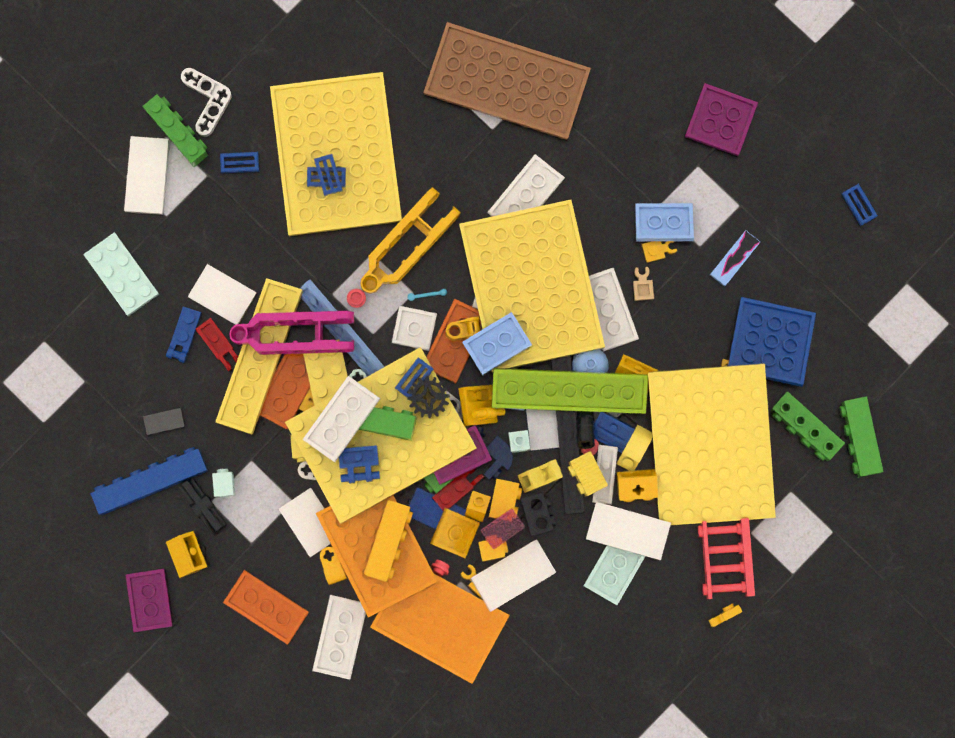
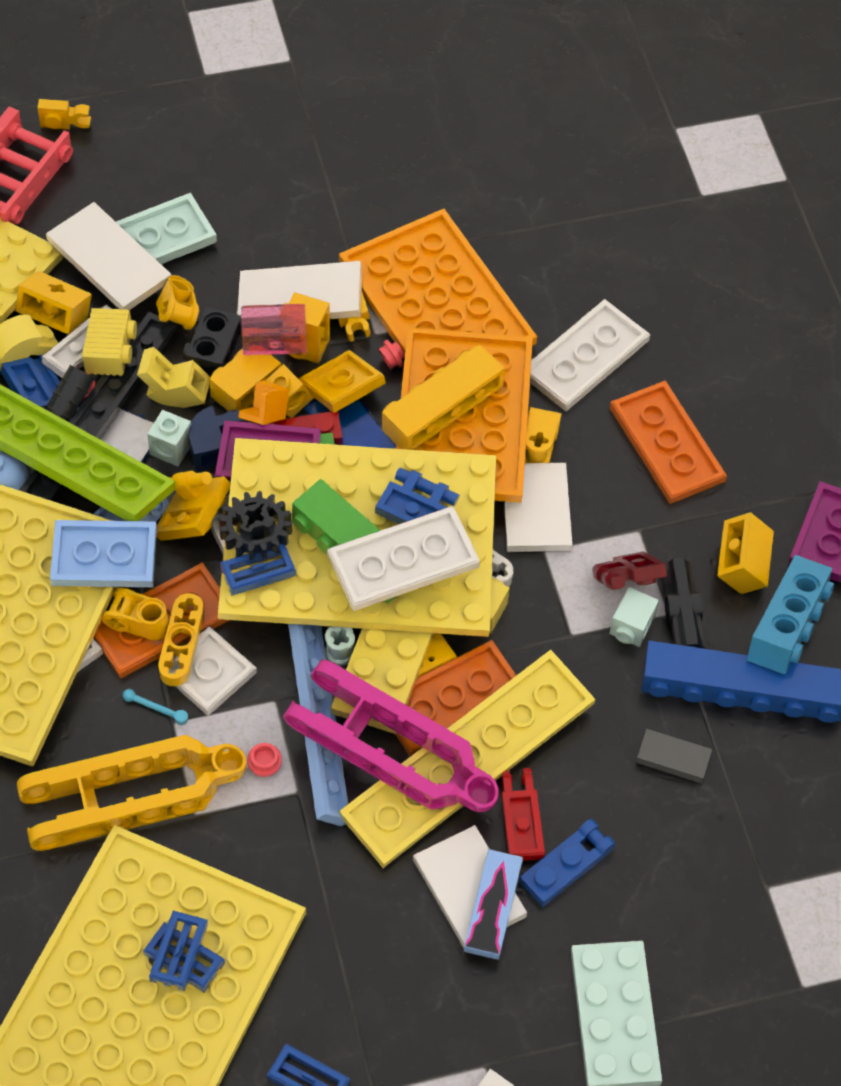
camera: 150 degrees left, 25 degrees down
none -> yellow piece [156,275,199,330]
none -> yellow beam [158,593,204,686]
none -> light orange panel [238,380,289,425]
none -> tile [464,849,523,960]
none -> dark red plate [592,551,667,590]
none -> dark azure brick [747,555,834,675]

